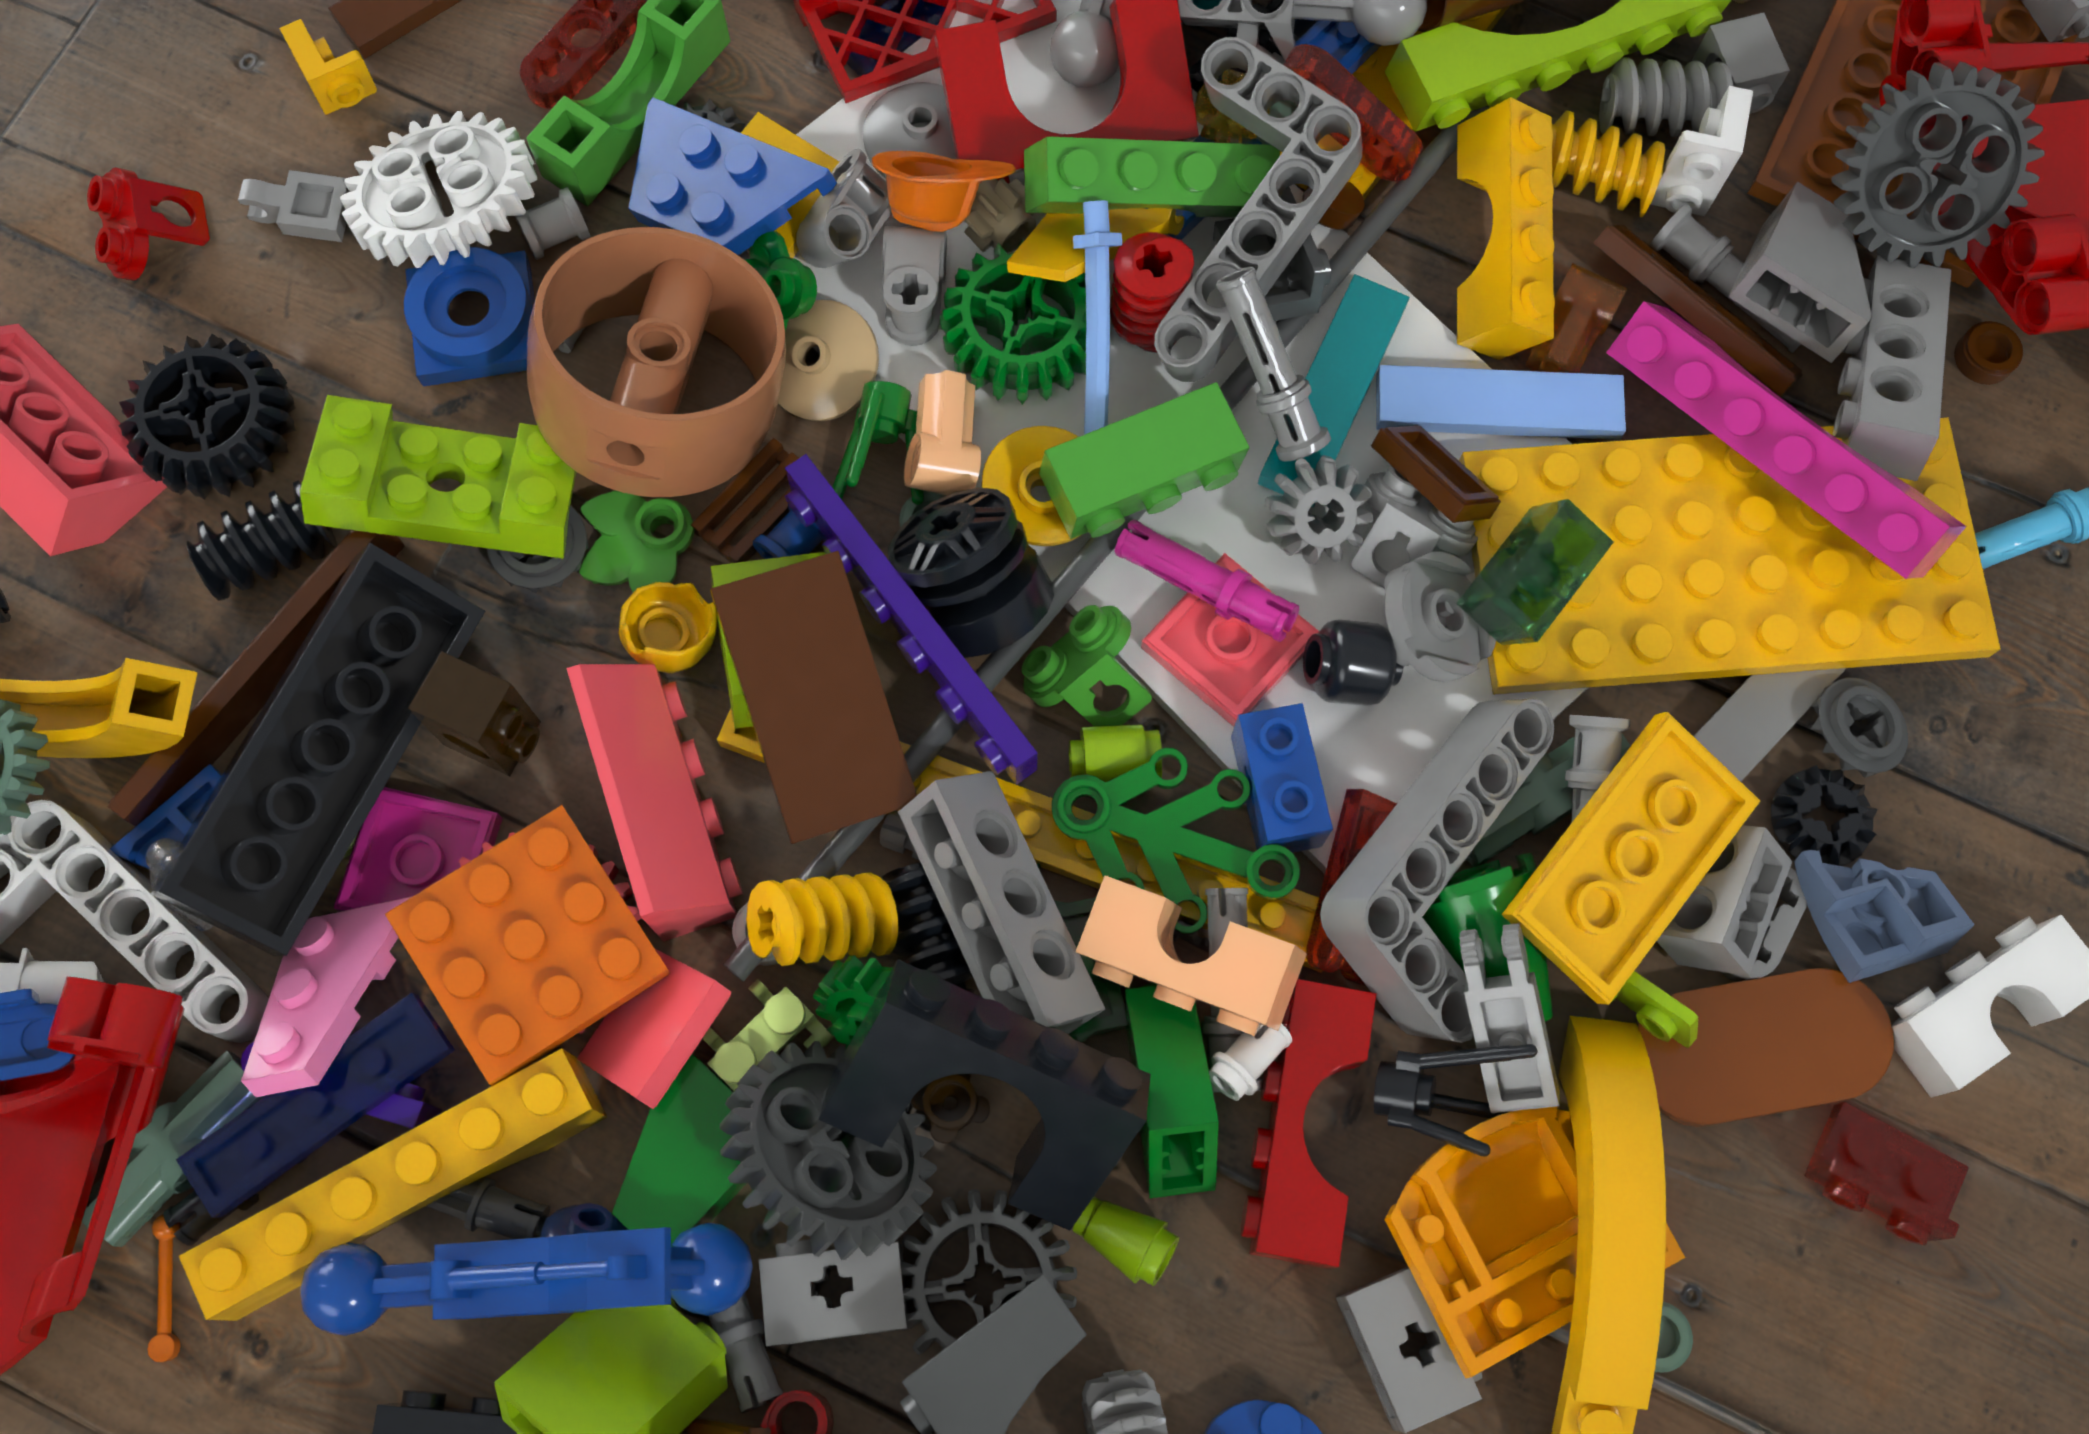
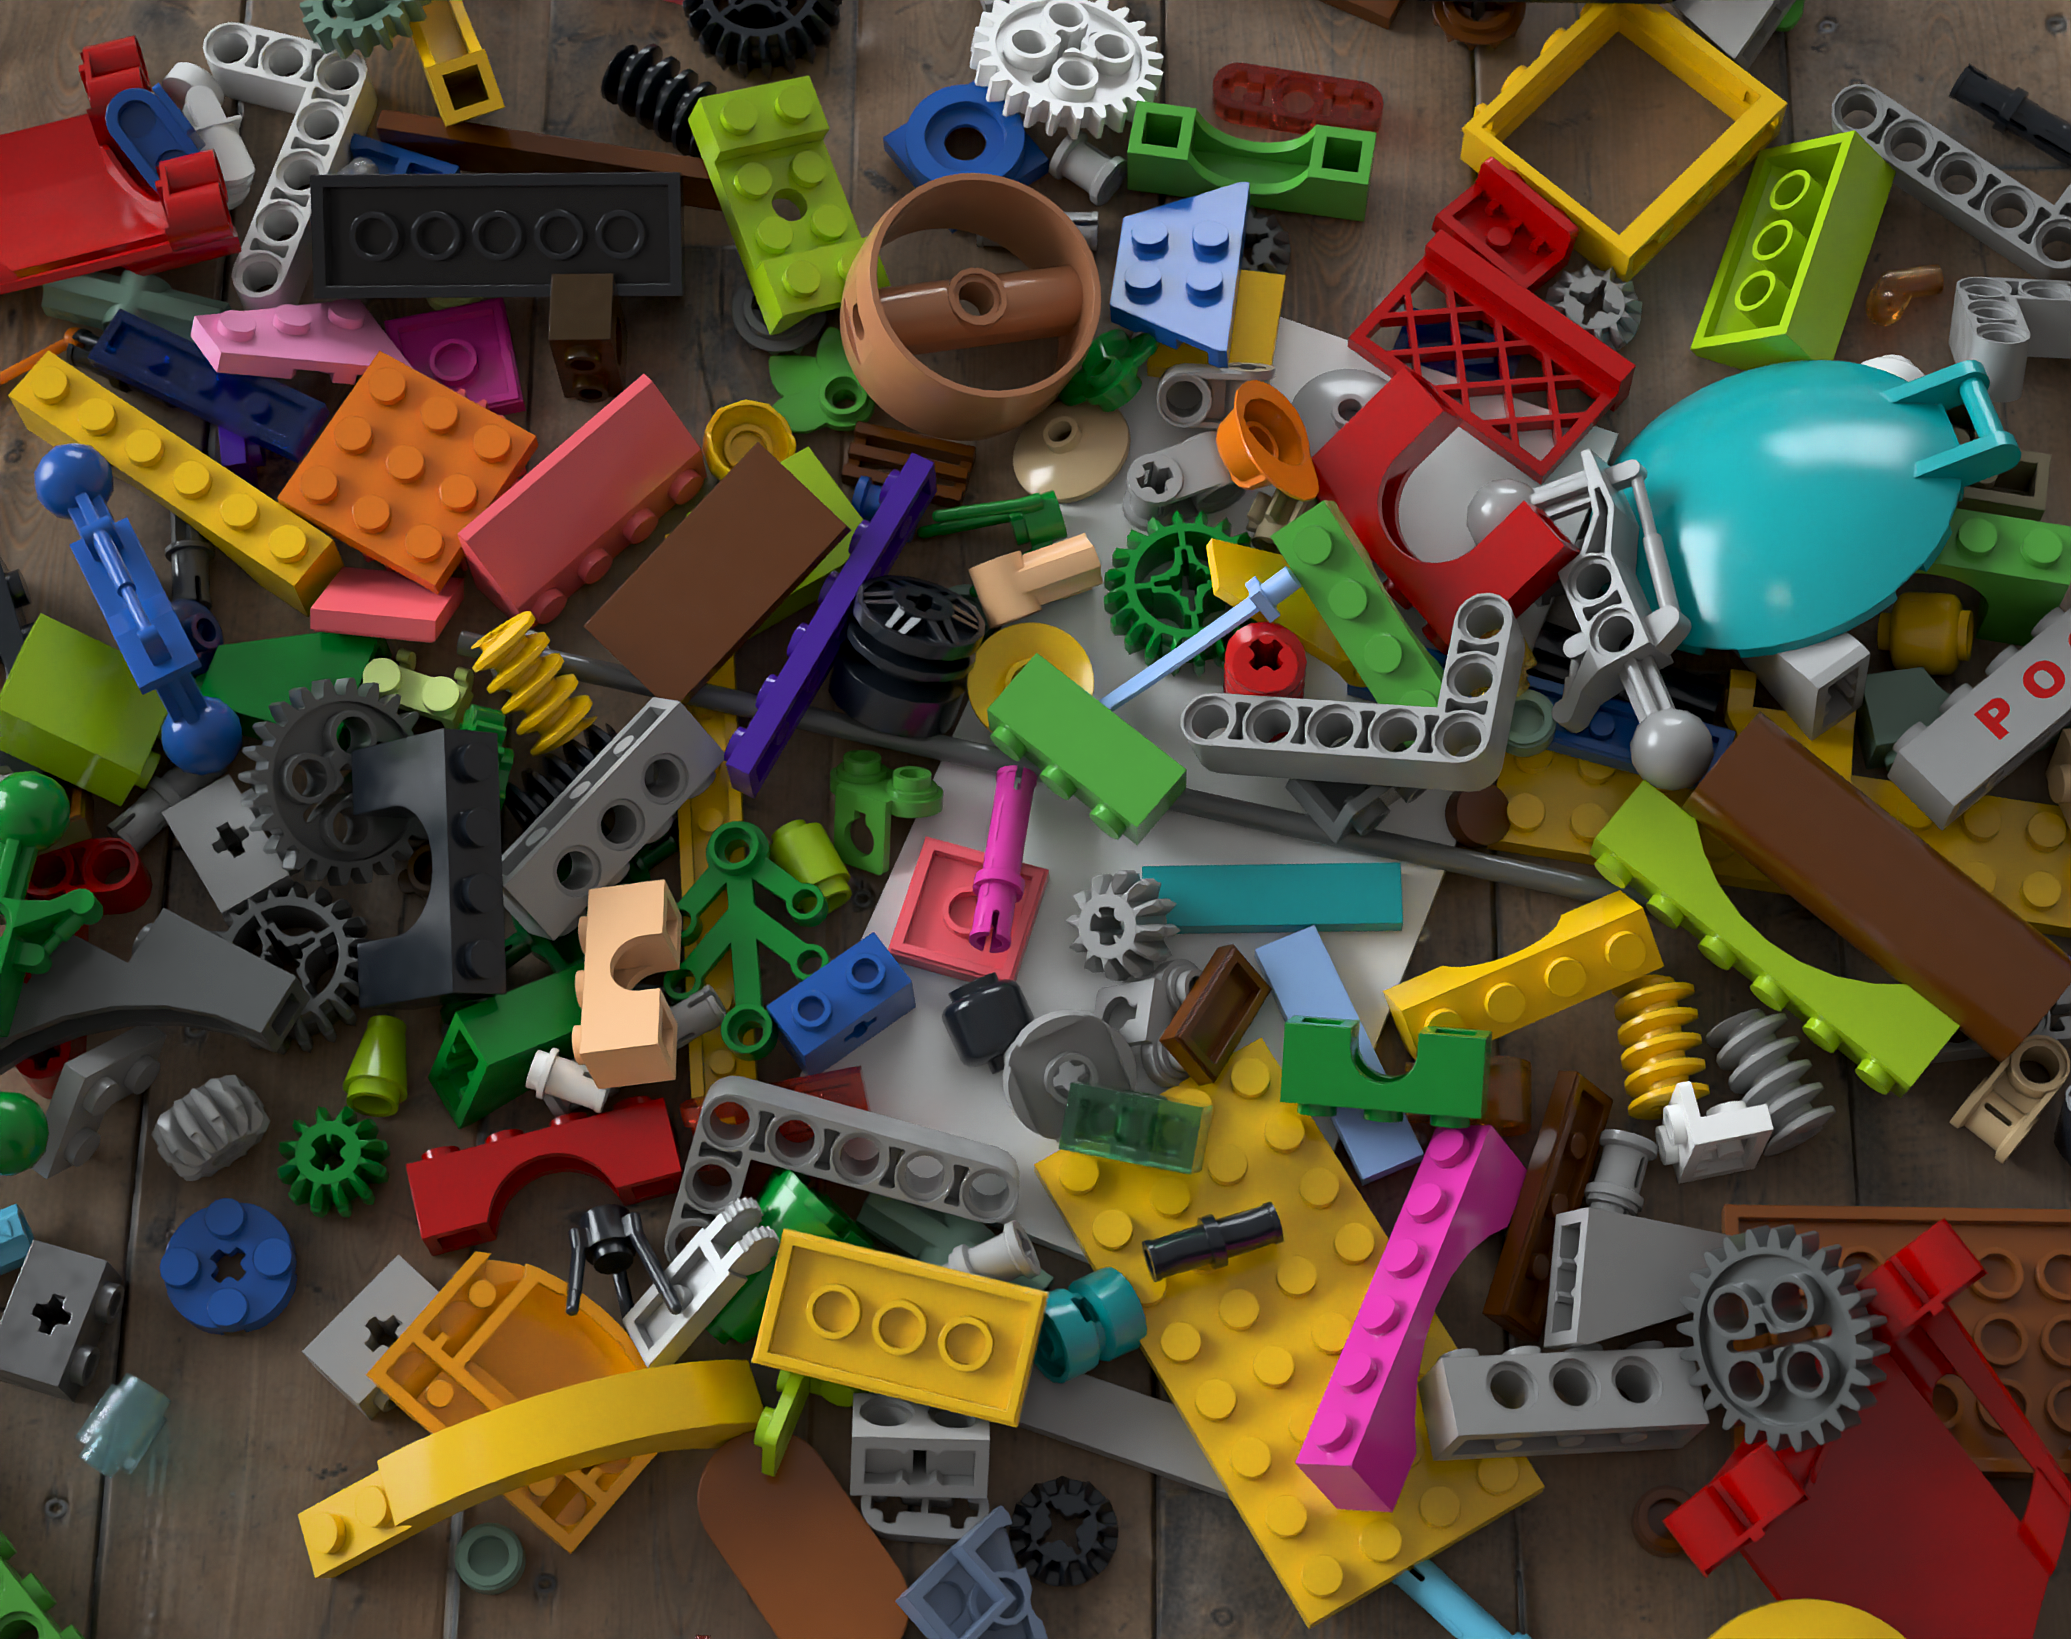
camera: 70 degrees right, 5 degrees down
light grey pin [1216,267,1331,462] -> none
clear red beam [1284,44,1423,182] -> none
light grey brick [1692,12,1790,114] -> none
dark grey gear [1811,678,1908,778] -> none
none -> green gear [277,1105,391,1219]
none -> teal wheel [1034,1267,1147,1384]
none -> black pin [1142,1202,1284,1282]
none -> green arch [1280,1015,1492,1128]

